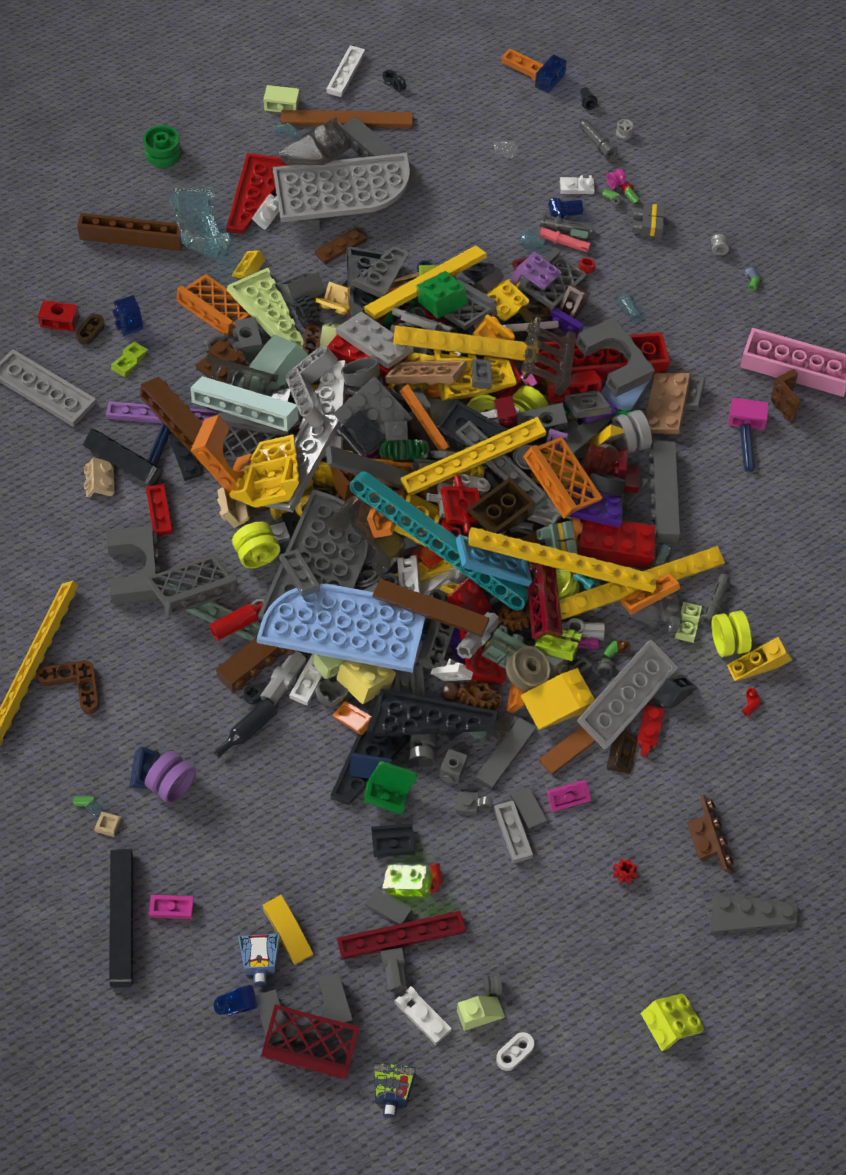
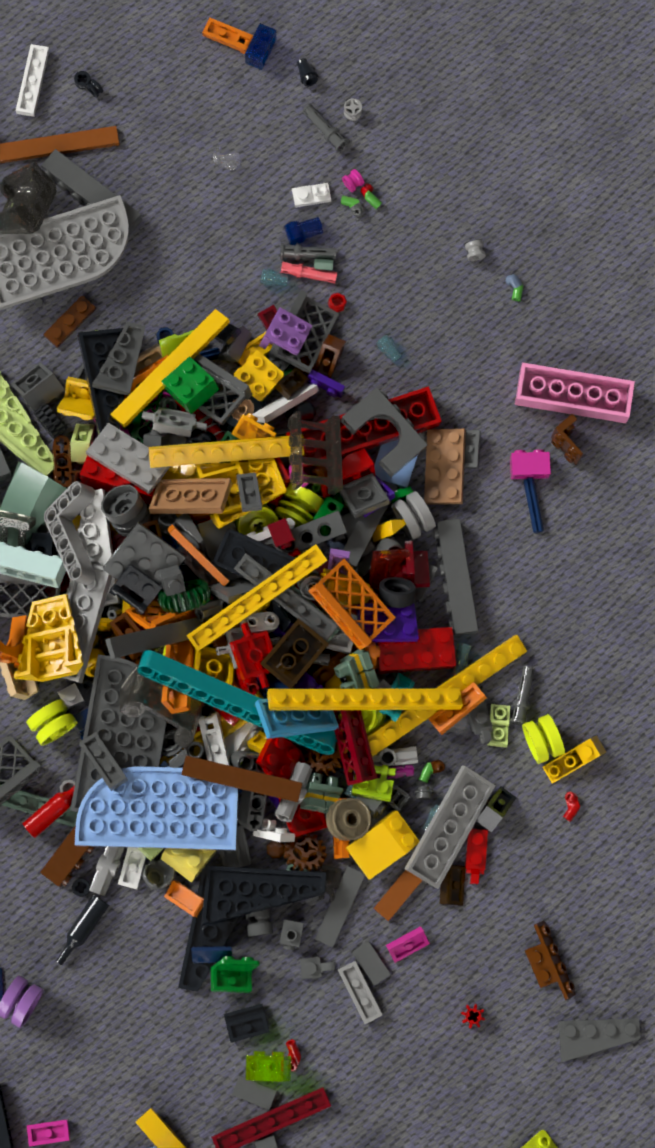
camera: 10 degrees left, 20 degrees up
dark grey hips [632,204,664,240] -> none

